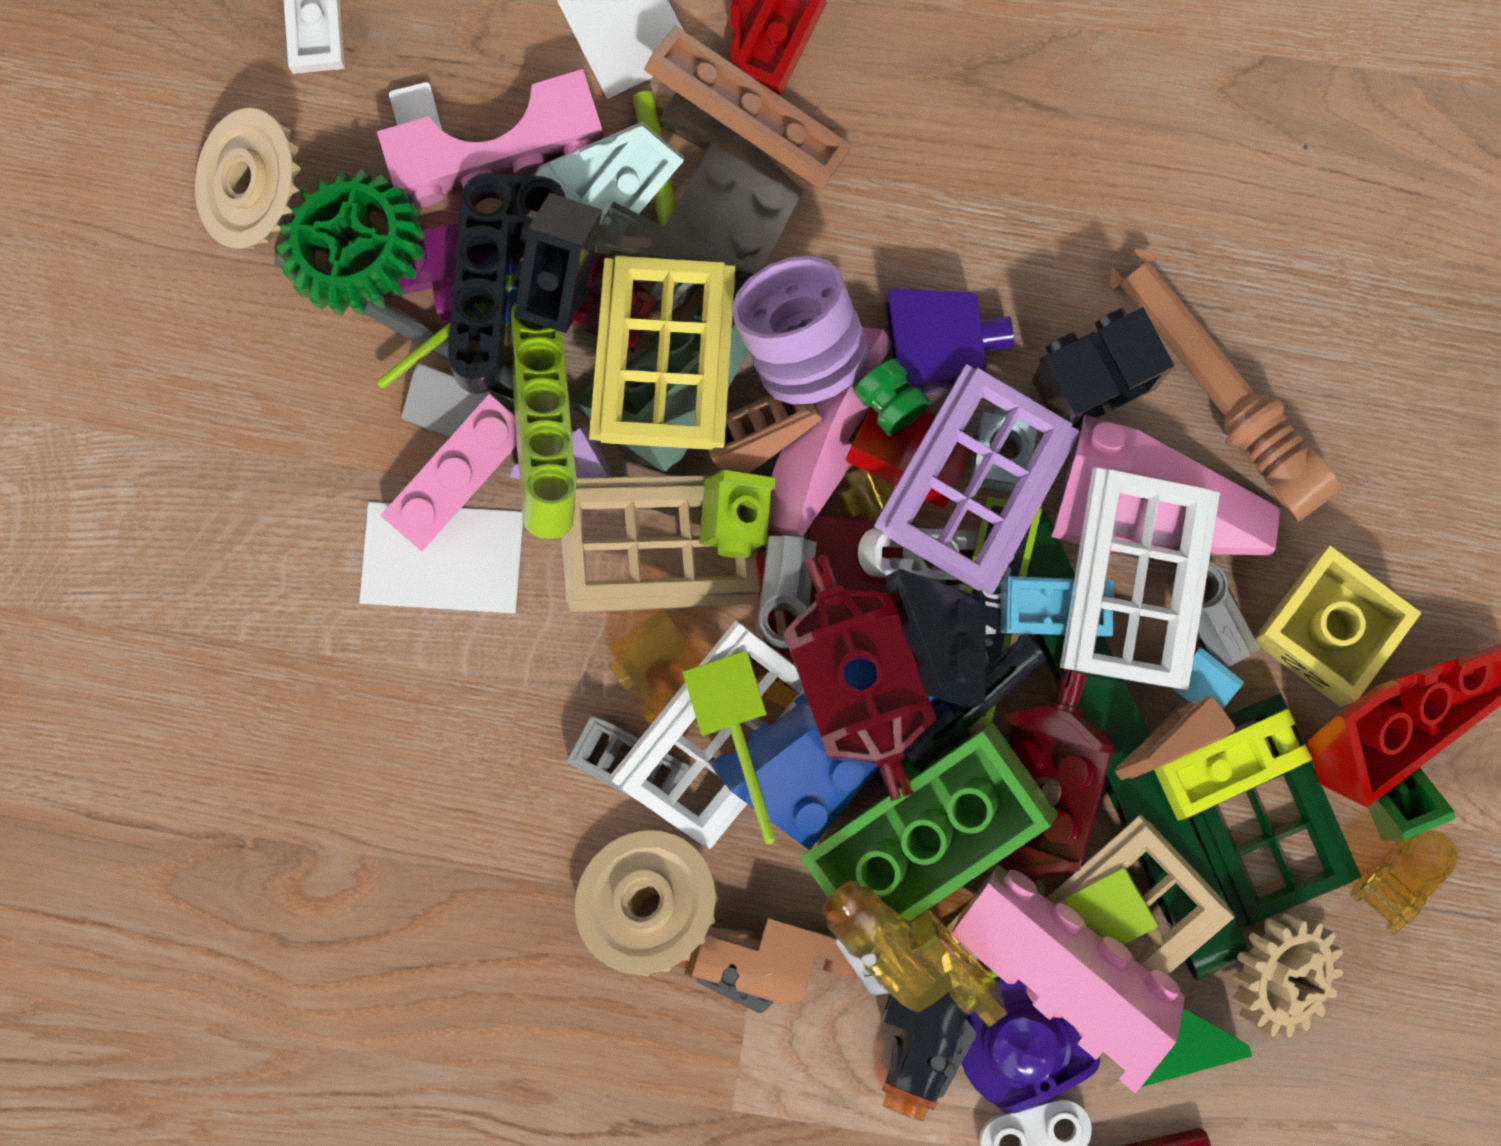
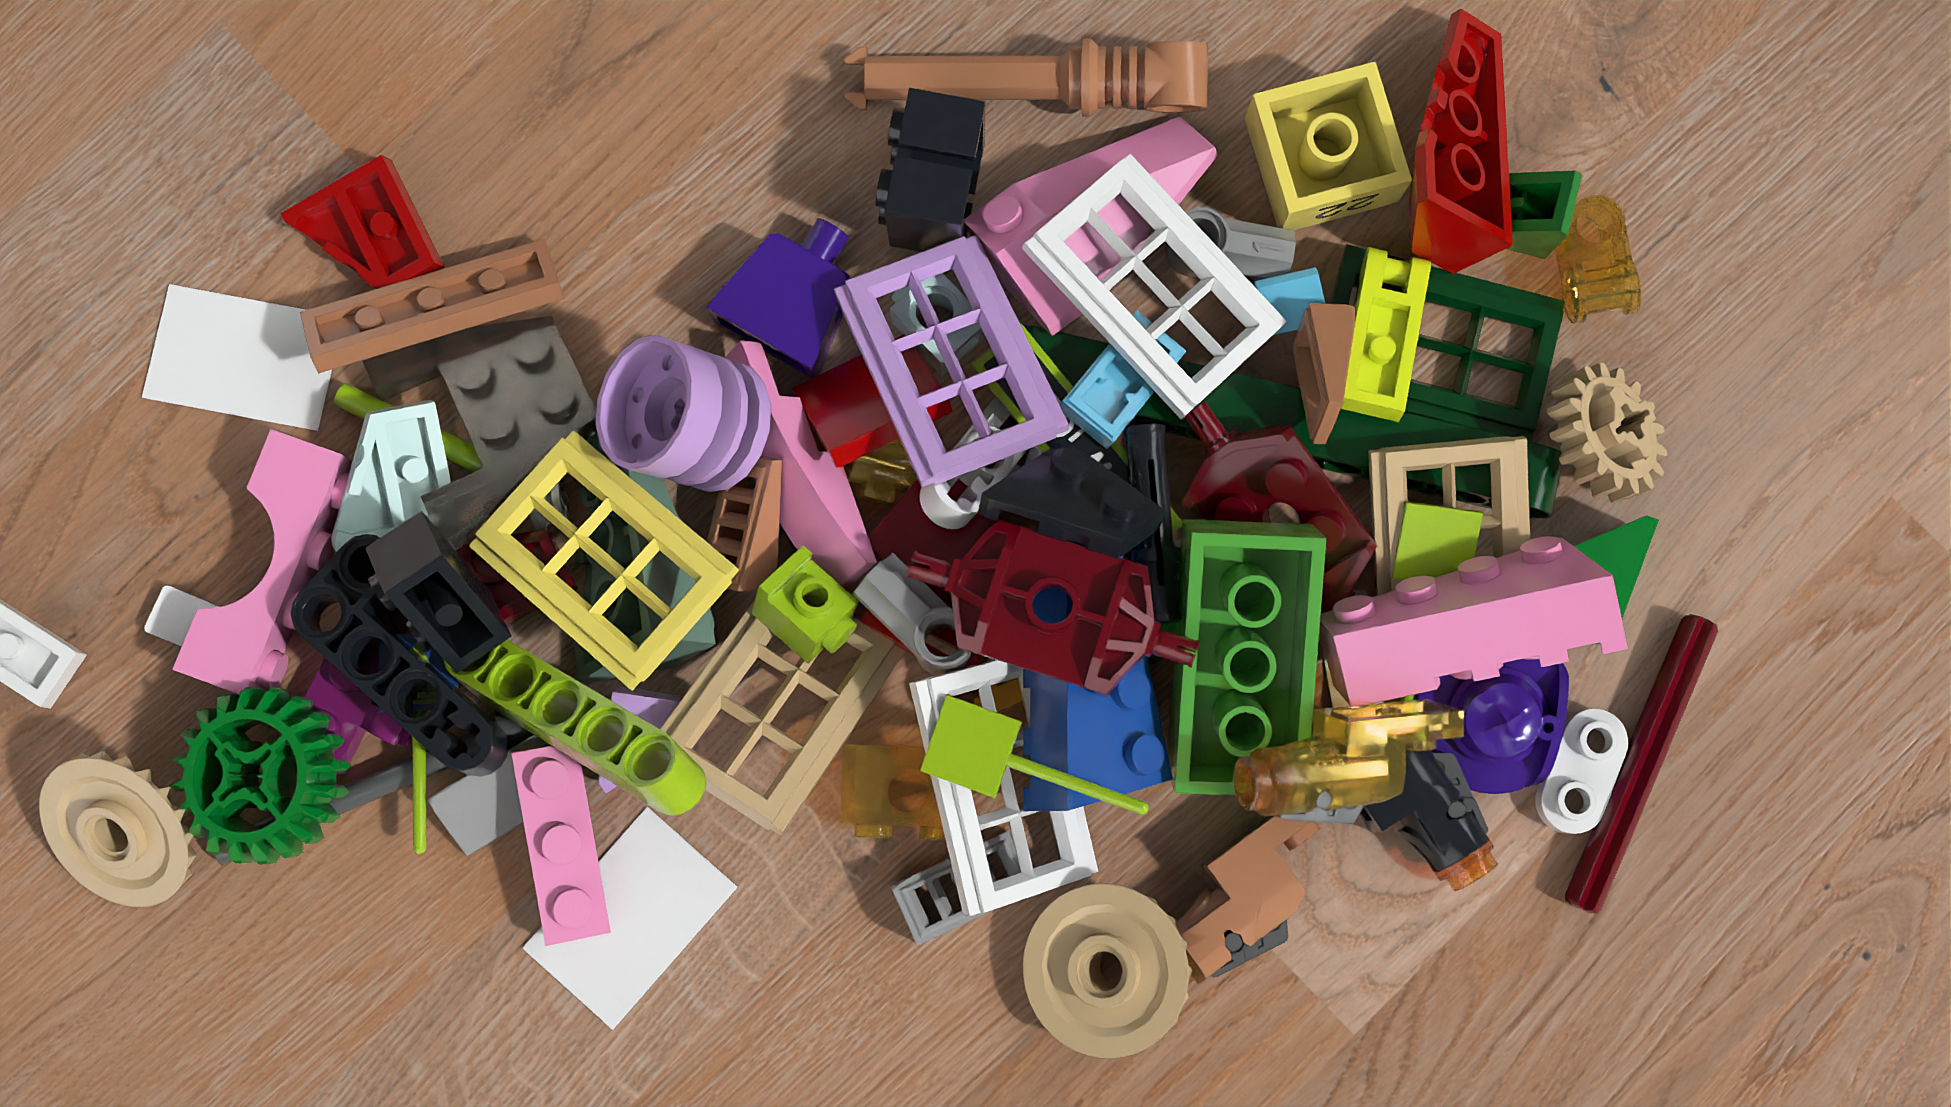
camera: 55 degrees left, 0 degrees up
green wheel [854,358,931,436] -> none

